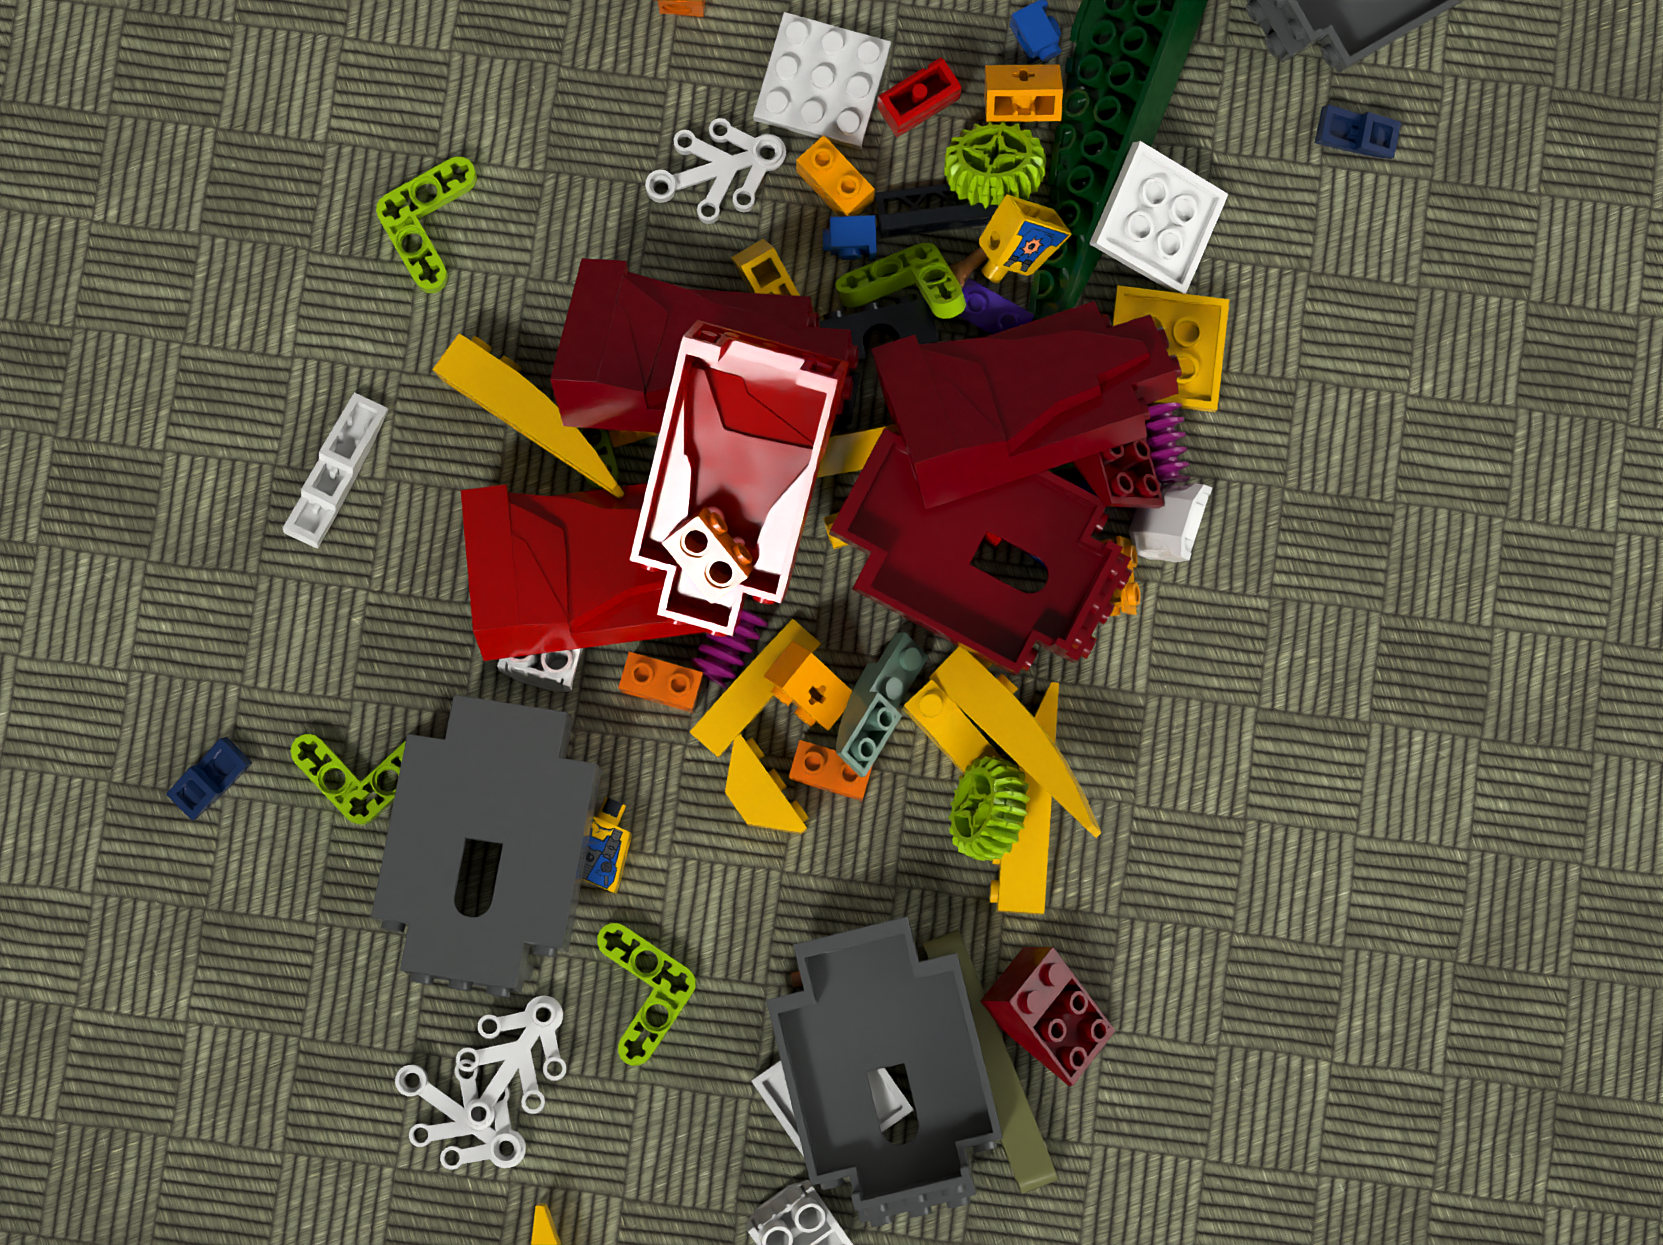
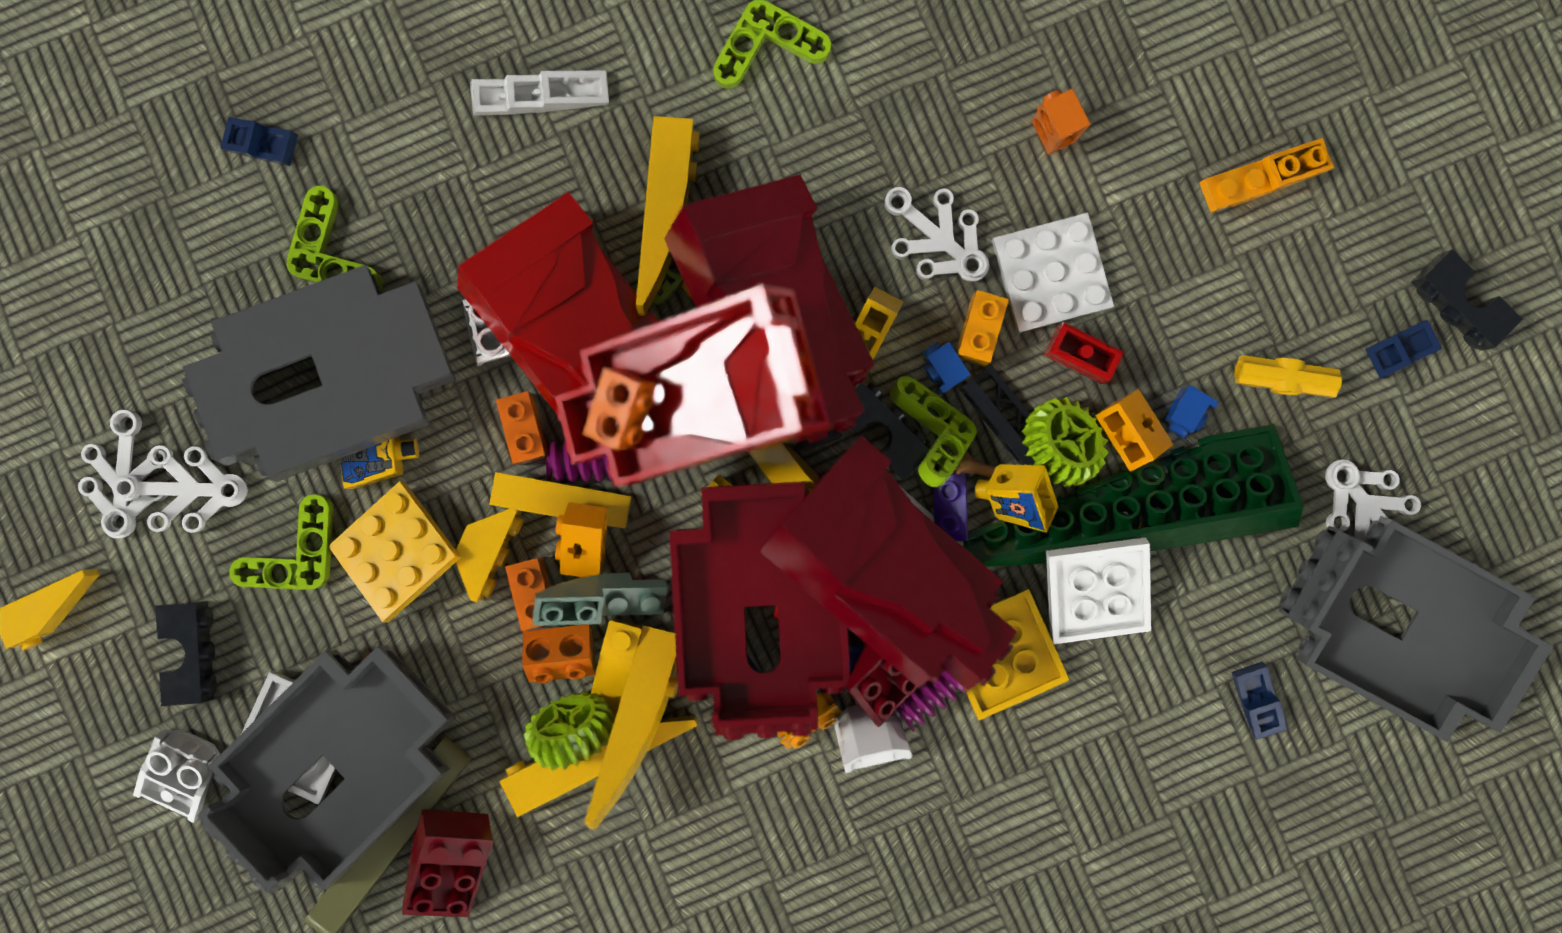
camera: 55 degrees right, 5 degrees up
none -> black arch [155,601,217,706]
none -> yellow plate [328,481,461,623]
none -> orange brick [522,624,595,684]

